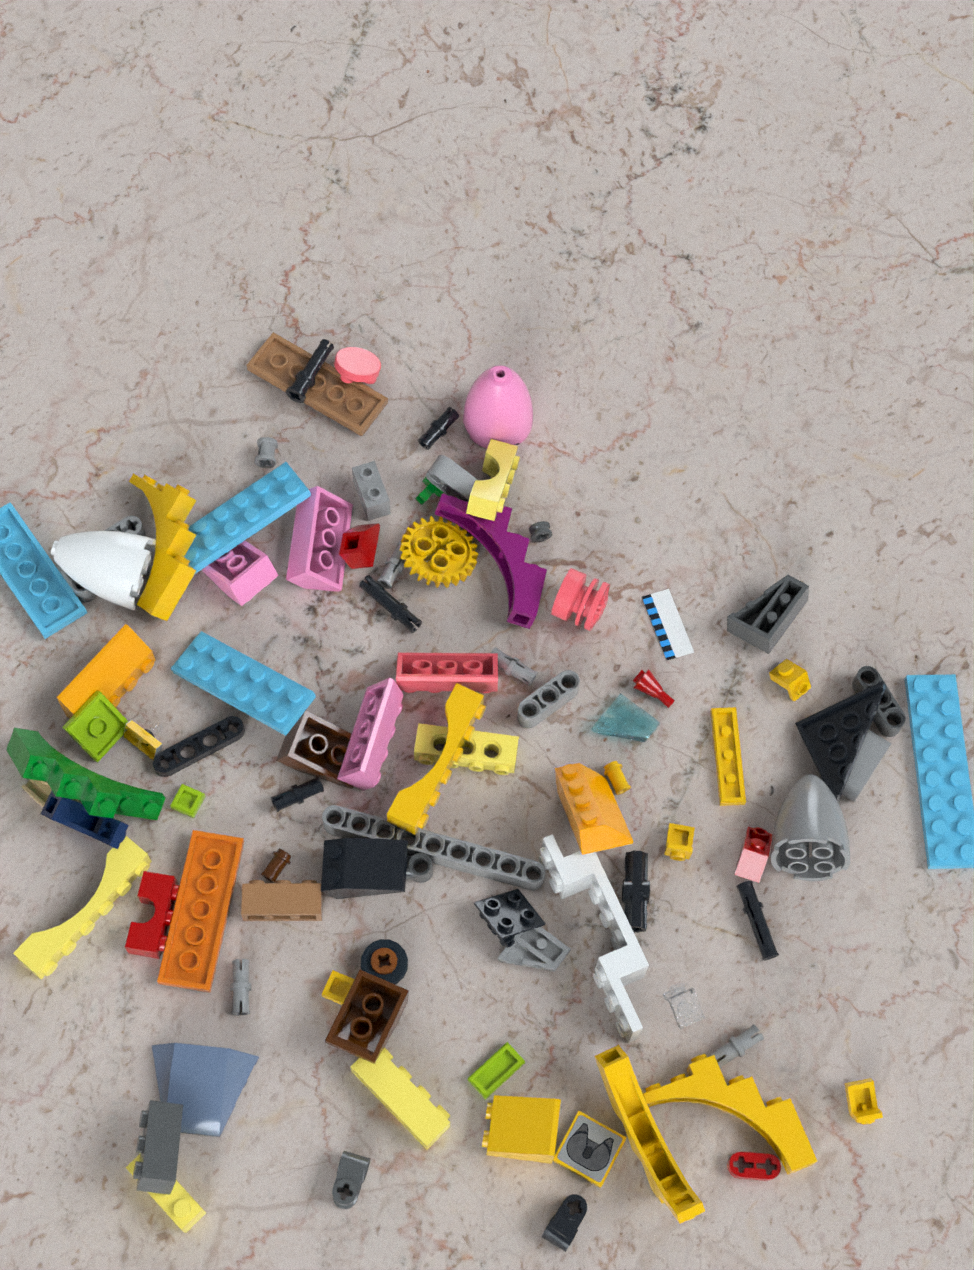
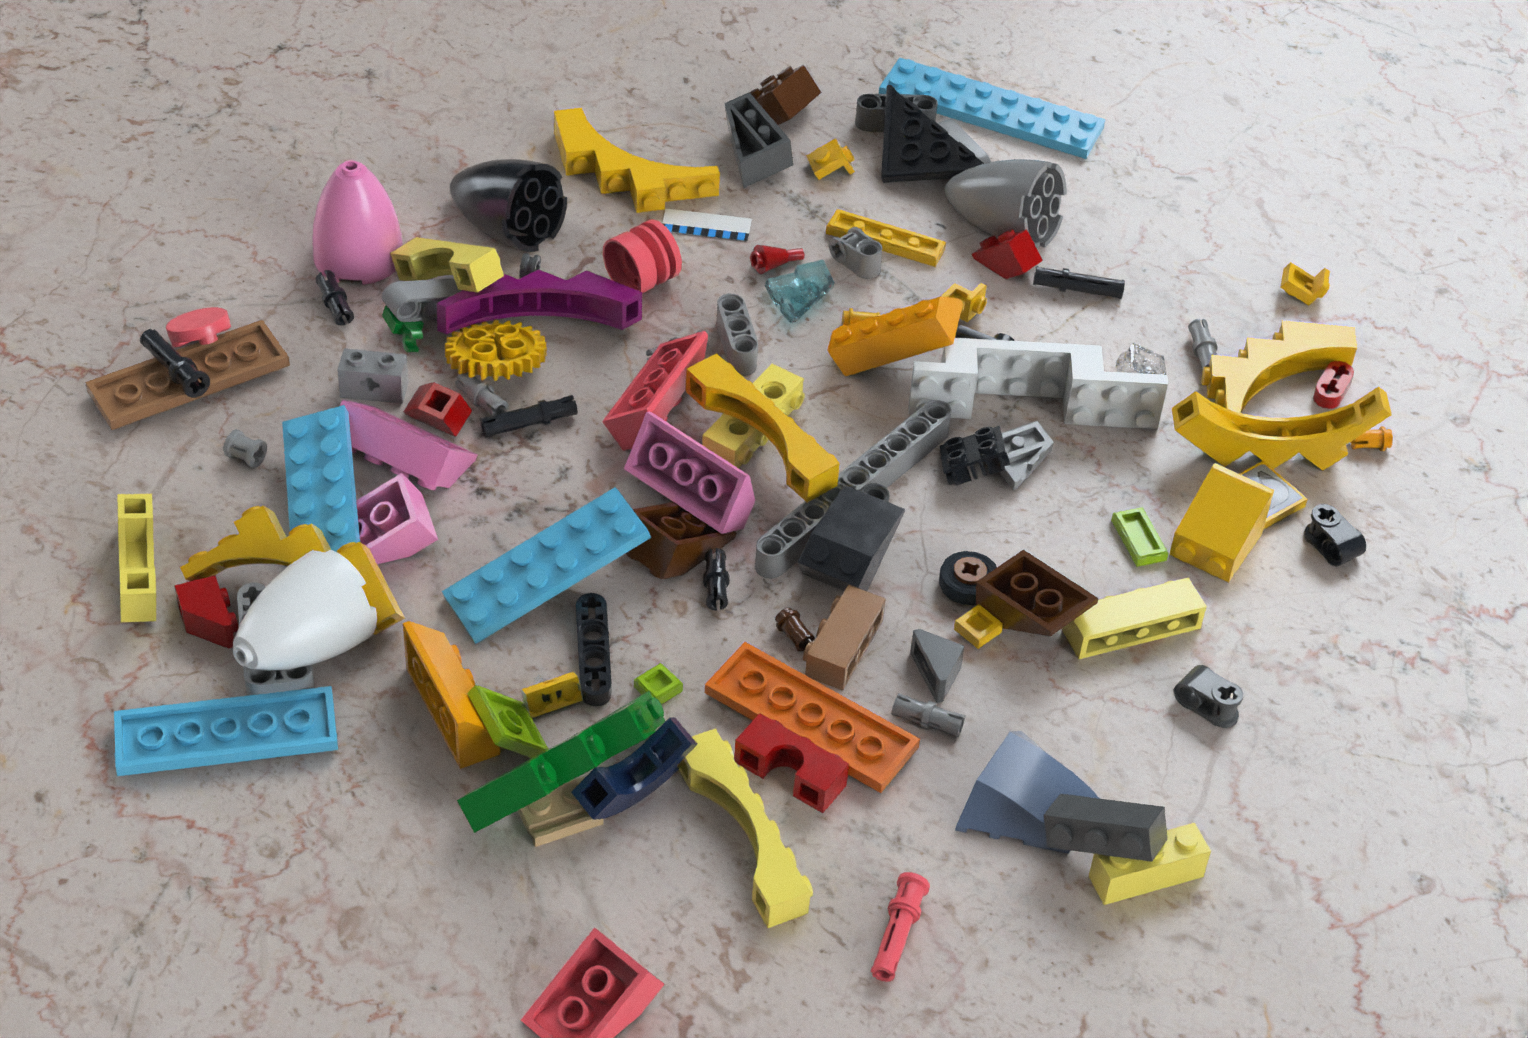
camera: 65 degrees left, 20 degrees down
none -> light yellow arch [117,494,156,622]
none -> red slope [174,575,239,649]
none -> black cylinder [450,159,567,252]
none -> yellow arch [554,108,720,213]
none -> reddish brown slope [749,64,822,125]
none -> light grey piece [828,227,882,279]
none -> coral pin [871,872,930,982]
none -> slope [910,629,965,703]
none -> light orange pin [1350,426,1393,451]

